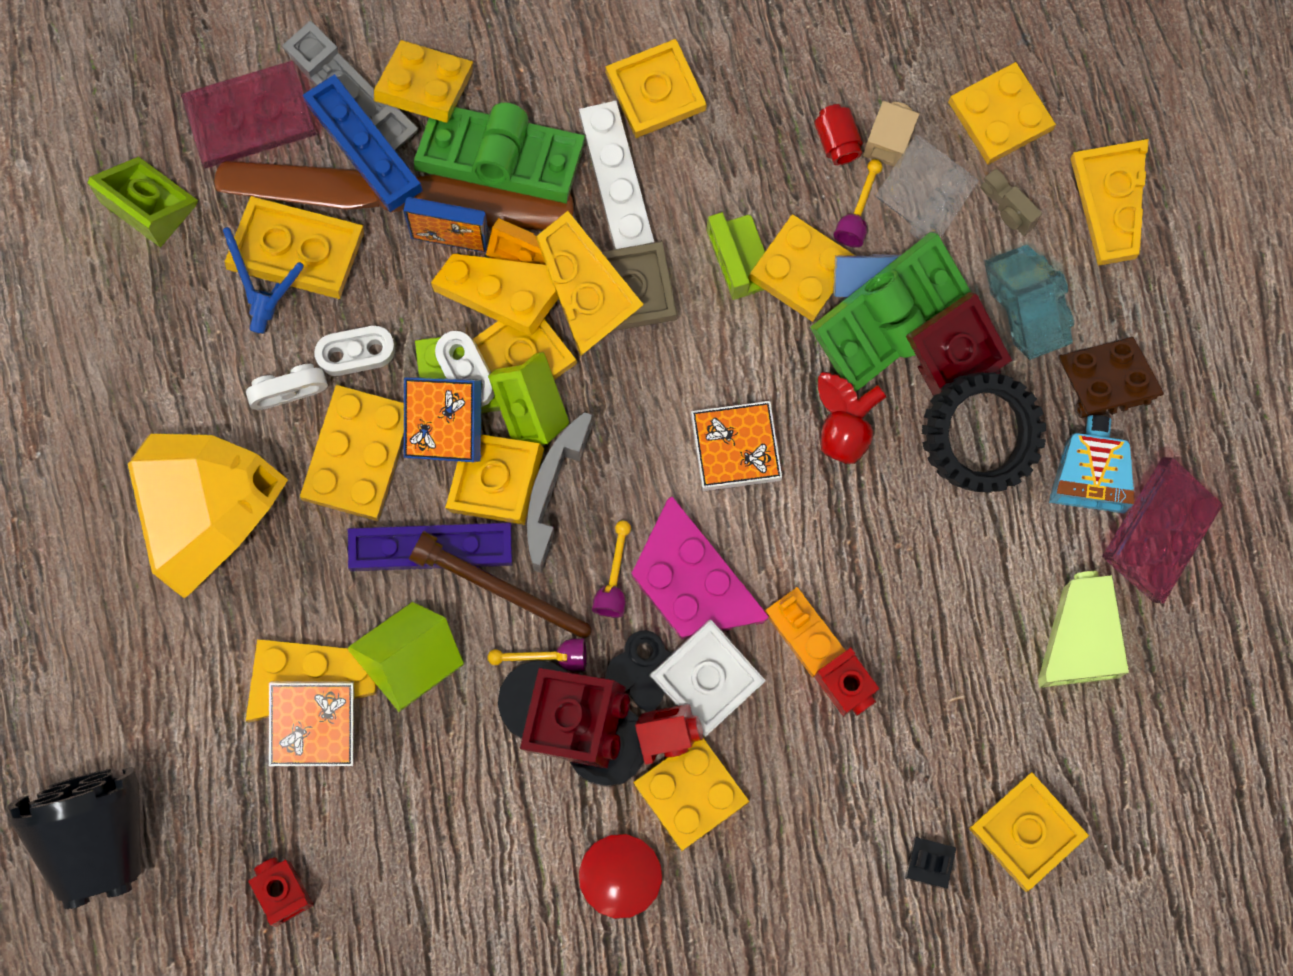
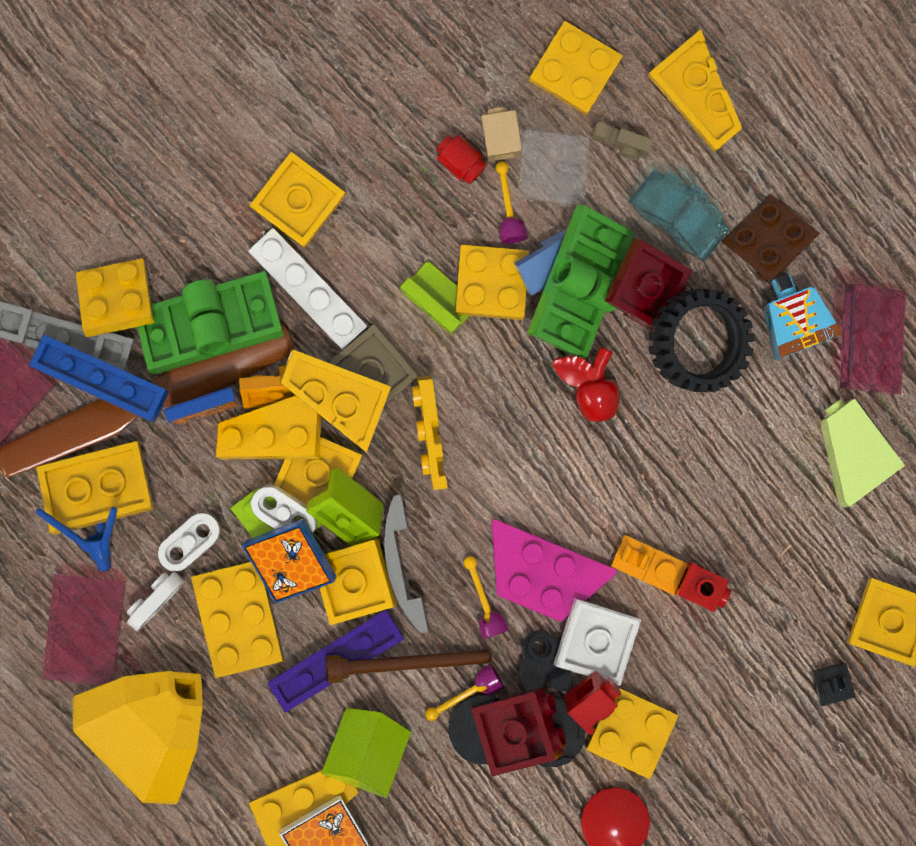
camera: 30 degrees left, 10 degrees up
tile [691,401,782,491] -> none
none -> clear pink plate [42,574,126,685]
none -> yellow wing [412,375,448,490]

